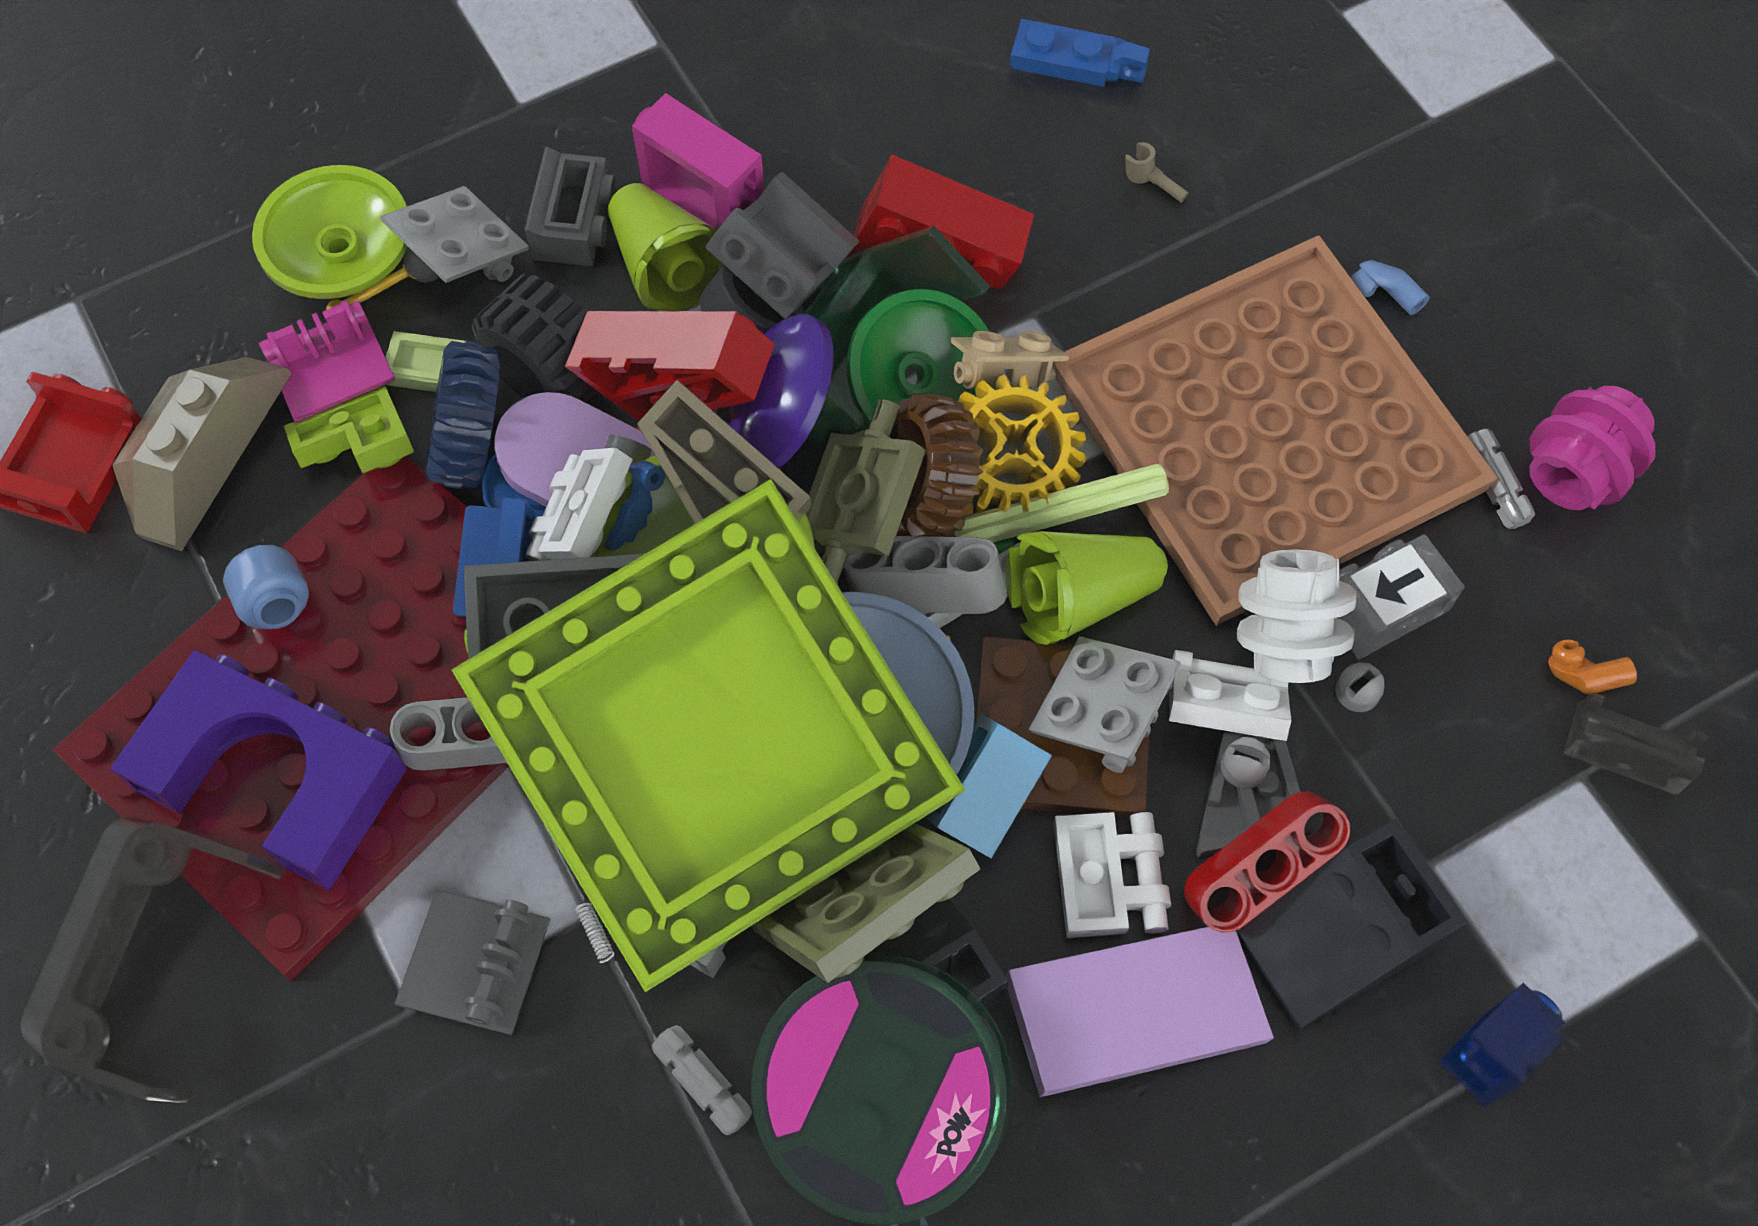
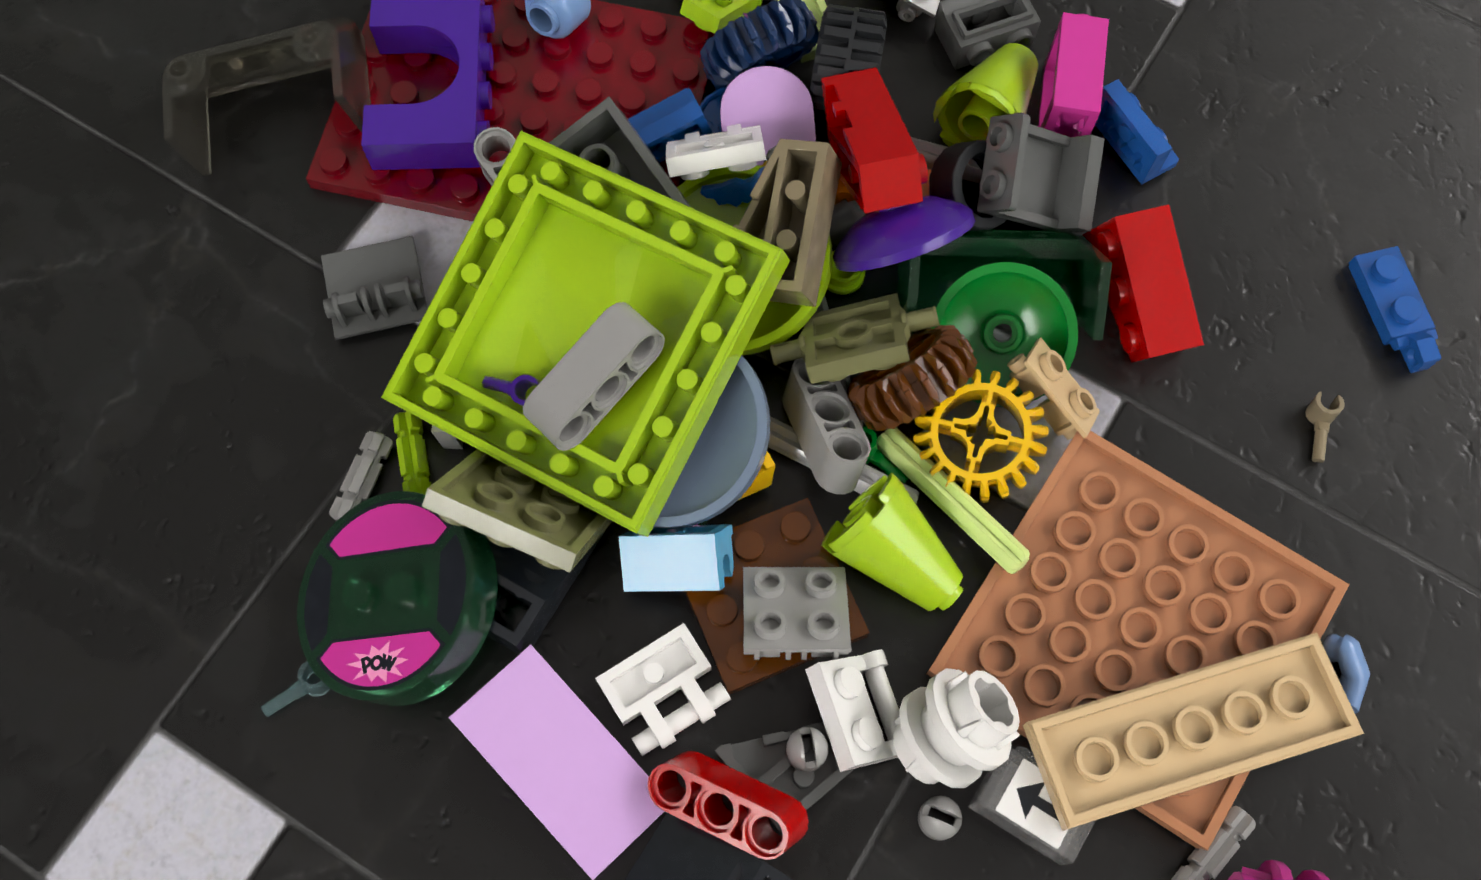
camera: 60 degrees right, 5 degrees up
none -> lime axle [393,411,431,504]
none -> dark purple hand [482,374,541,406]
none -> light grey beam [523,302,665,451]
none -> tan tile [1022,633,1364,831]
none -> blue bracket [1095,79,1179,185]

